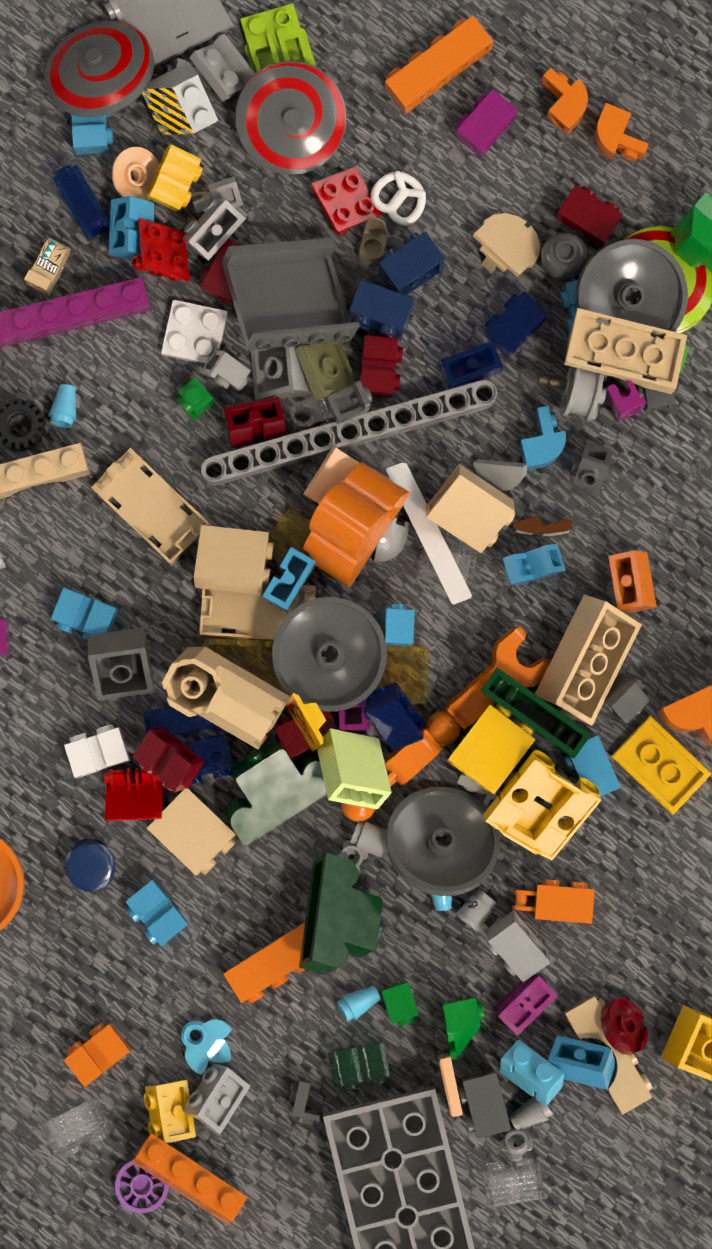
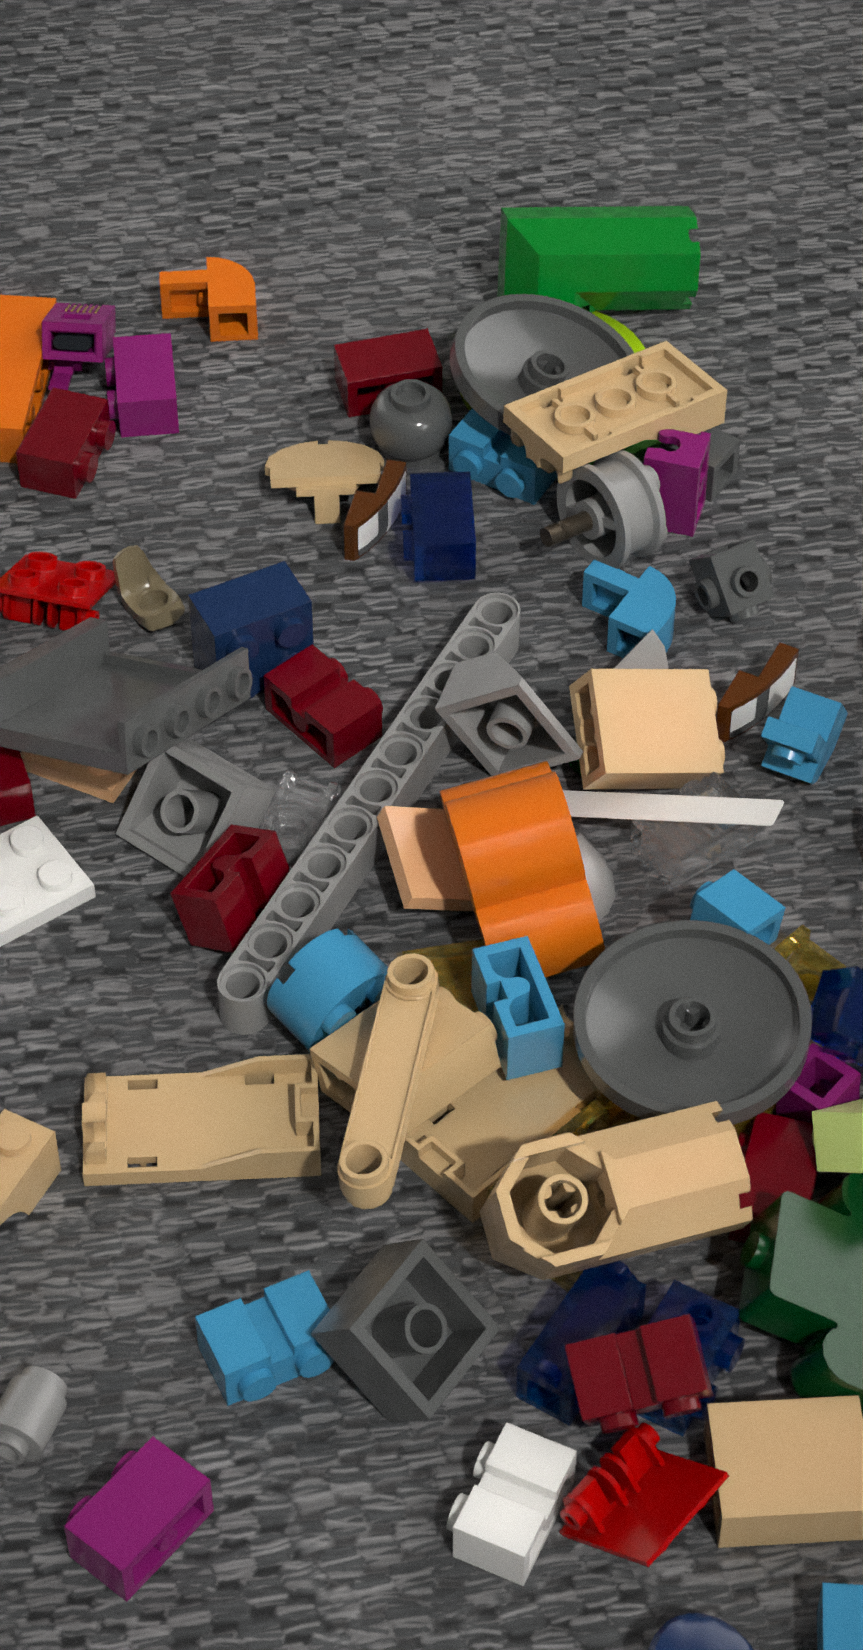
camera: 45 degrees left, 35 degrees down
green brick [176,378,215,421] -> none
light grey brick [200,349,250,391] -> none
yellow piece [286,693,326,752] -> none
olive tile [295,341,357,401] -> none
dark grey bracket [326,380,372,424] -> none
white piece [371,171,426,226] -> none
dark blue brick [378,231,445,295] -> none
clear blue brick [439,341,503,390] -> none
orange brick [595,103,649,161] -> none
none -> dark red brick [16,387,116,499]
none -> magenta piece [42,302,116,390]
none -> dark azure brick [267,929,388,1052]
none -> tan piece [337,953,439,1209]
none -> reddish brown slope [344,459,407,561]
none -> light grey slope [435,651,583,776]

